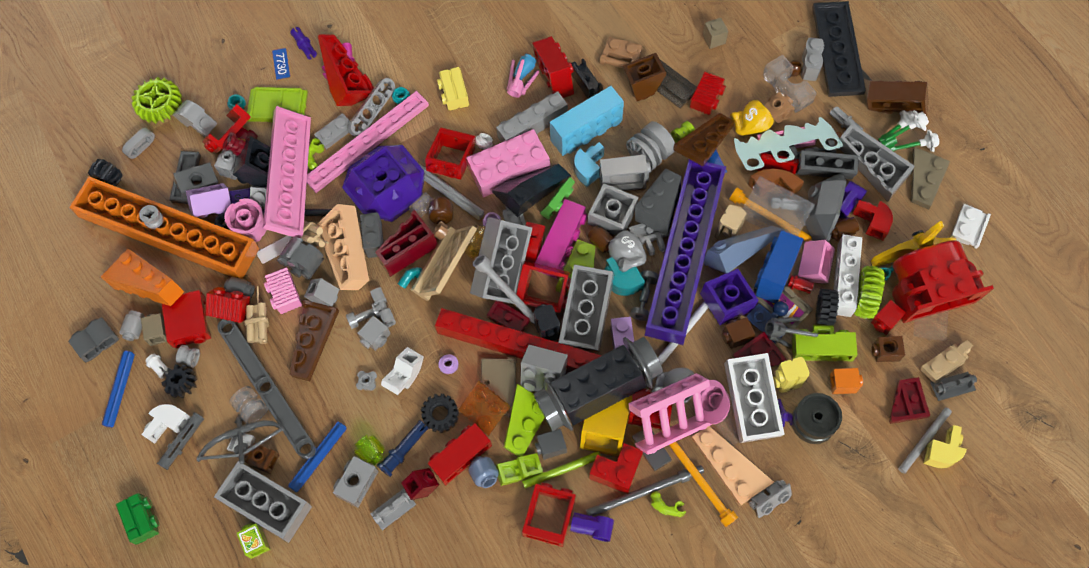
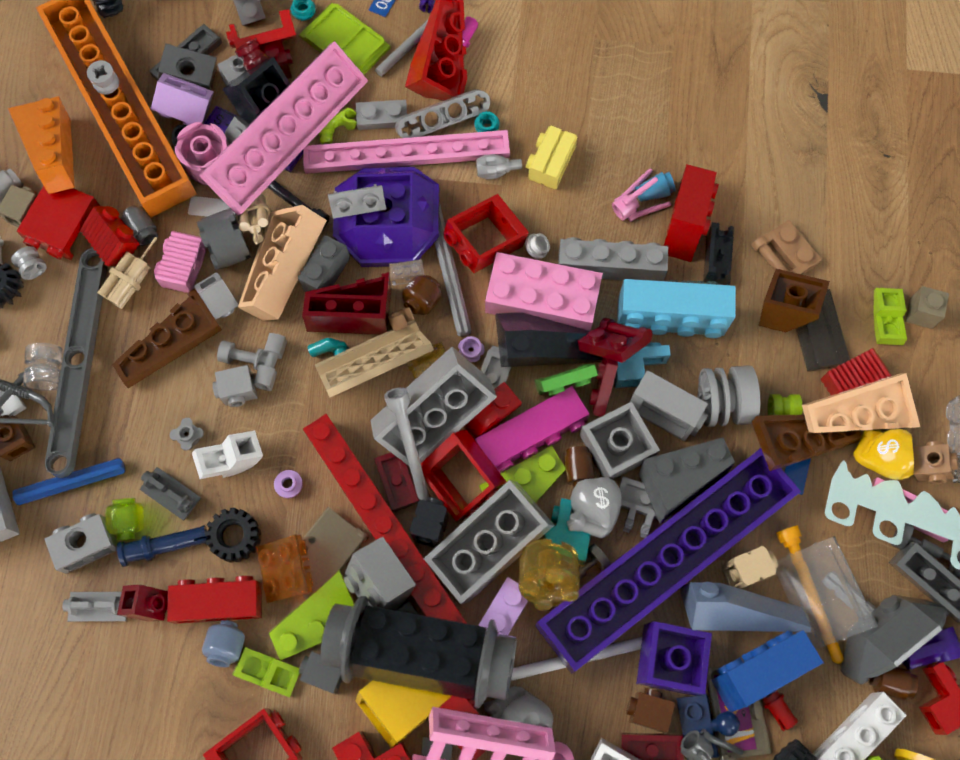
camera: 35 degrees right, 5 degrees up
lime bar [522,451,601,489] -> none
dark orange brick [748,169,804,198] -> none
red plate [757,153,799,175] -> none
bright pink brick [798,240,835,283] -> none
none -> dark grey hinge [139,467,201,521]
none -> light grey hinge [328,184,386,219]
none -> light grey bar [375,20,428,77]
none -> light grey piece [476,154,522,179]
none -> clear yellow brick [519,539,580,611]
none -> dark red plate [578,317,653,363]
none -> dark red wing [589,357,618,417]
none -> light nougat wing [802,373,920,433]
none -> lime slope [874,288,907,345]

